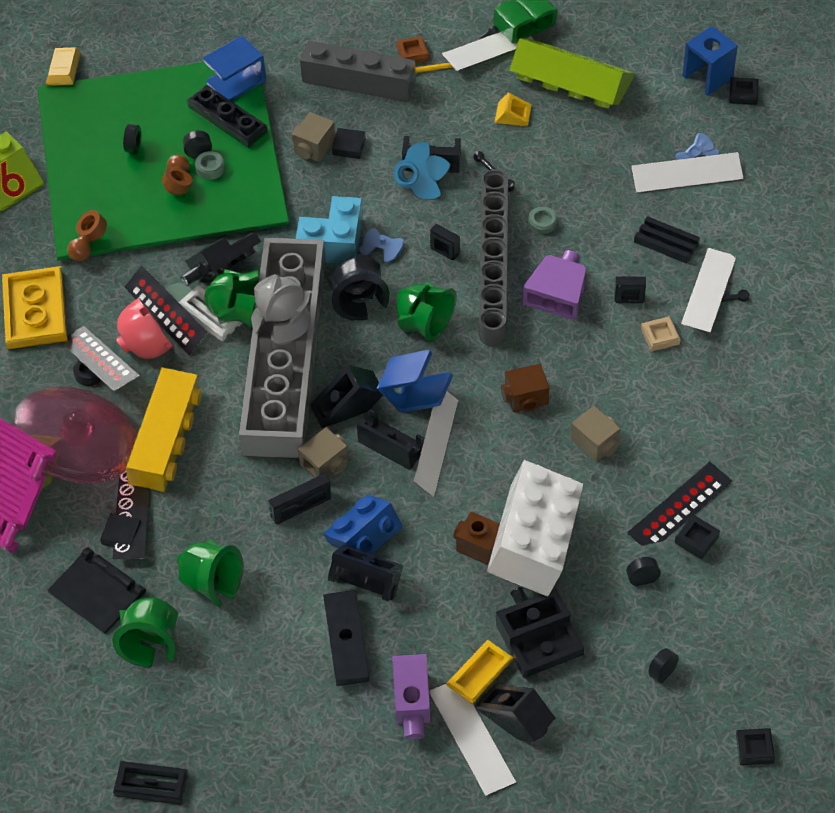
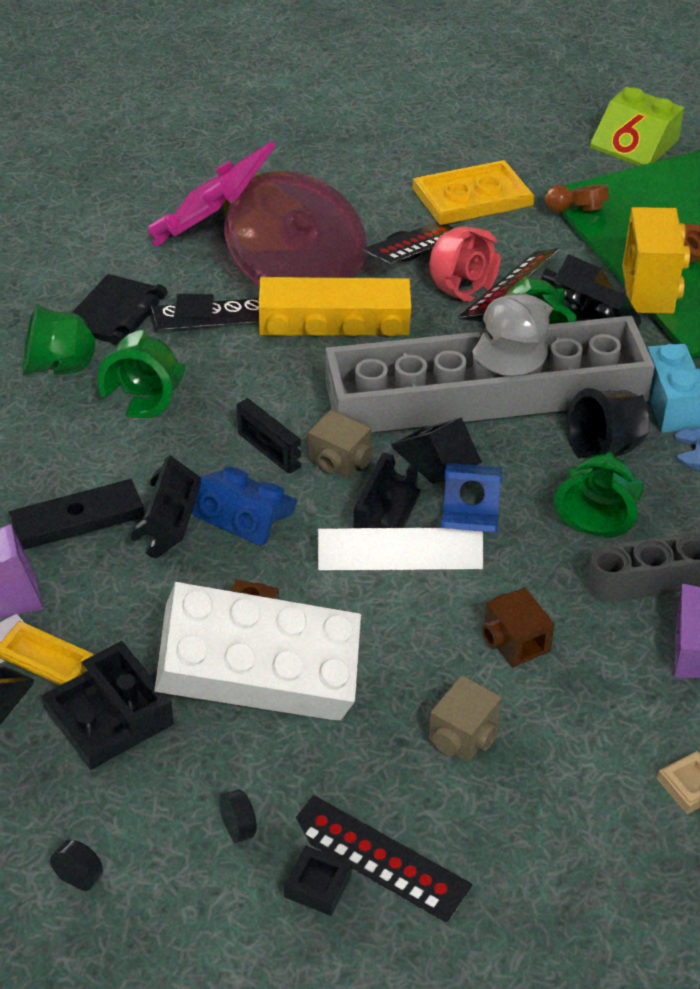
camera: 75 degrees right, 10 degrees down
none -> yellow brick [622,207,690,314]

